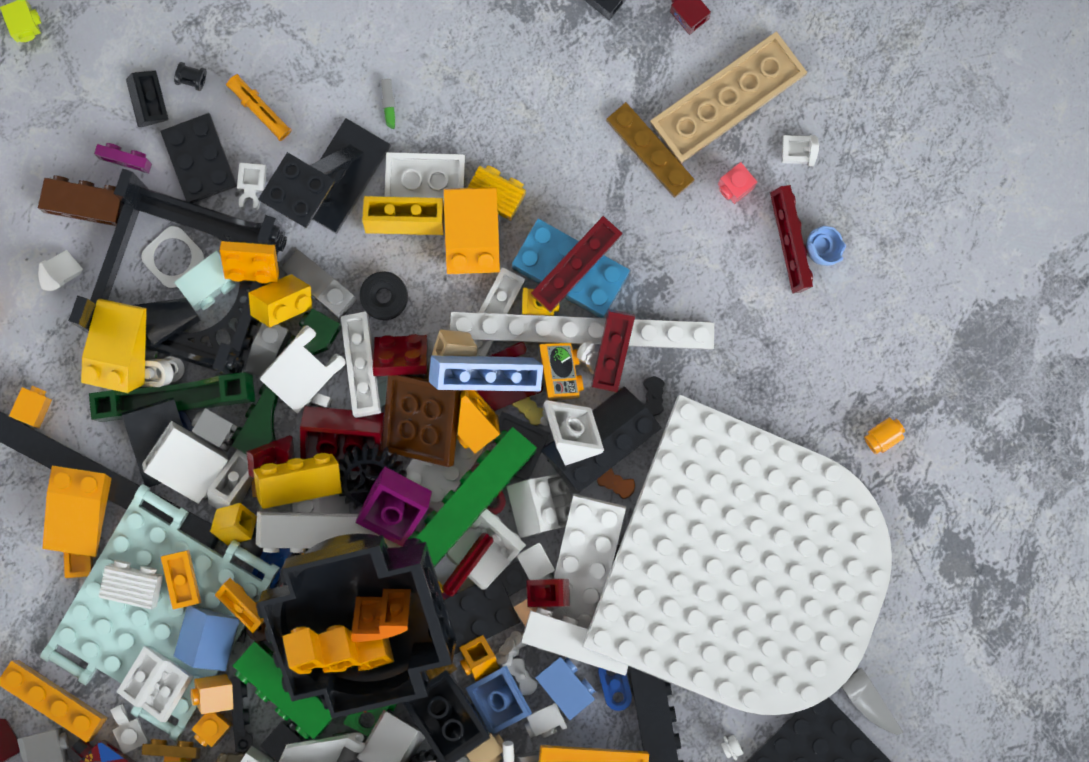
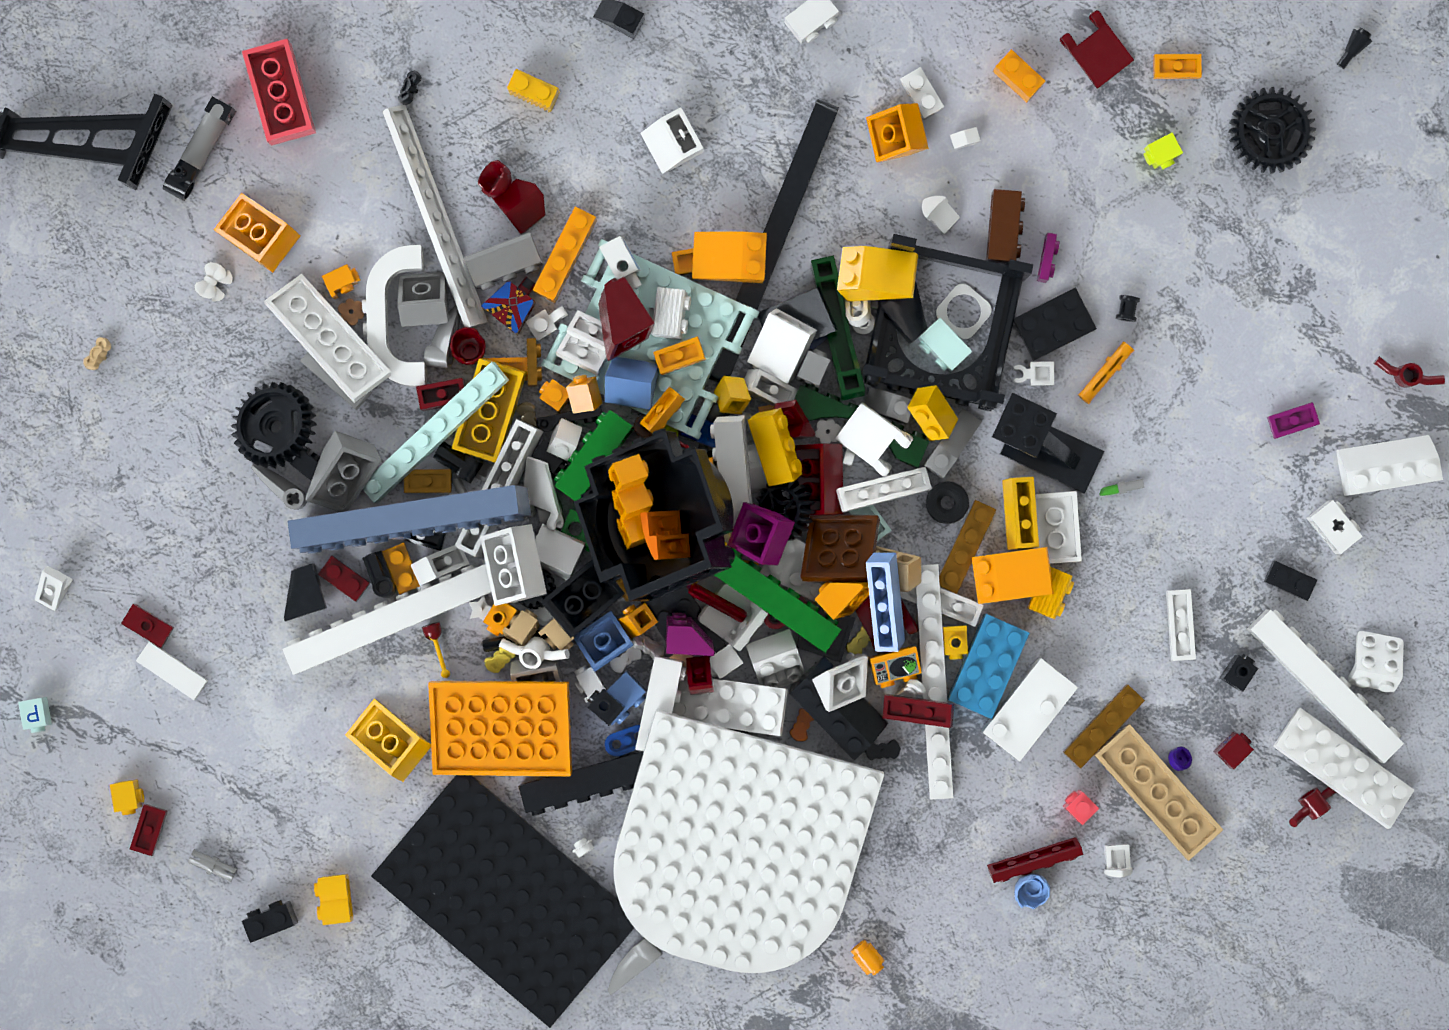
camera: 80 degrees right, 5 degrees up
light orange brick [9,386,52,429] -> none
black slope [126,70,169,127] -> none
light orange plate [220,241,279,283] -> none
dark red plate [373,334,428,376] -> none
dark red plate [531,216,623,313] -> none
none -> white brick [547,418,583,461]
none -> black brick [587,689,625,726]
none -> dark red slope [598,277,655,361]
none -> white torso [599,236,642,290]
none -> magenta slope [666,613,714,656]
none -> white plant [815,419,842,444]
none -> pearl gold plate [939,500,996,594]
none -> white brick [980,658,1078,761]
none -> white plate [1166,589,1196,661]
none -> dark purple tile [1168,746,1192,771]

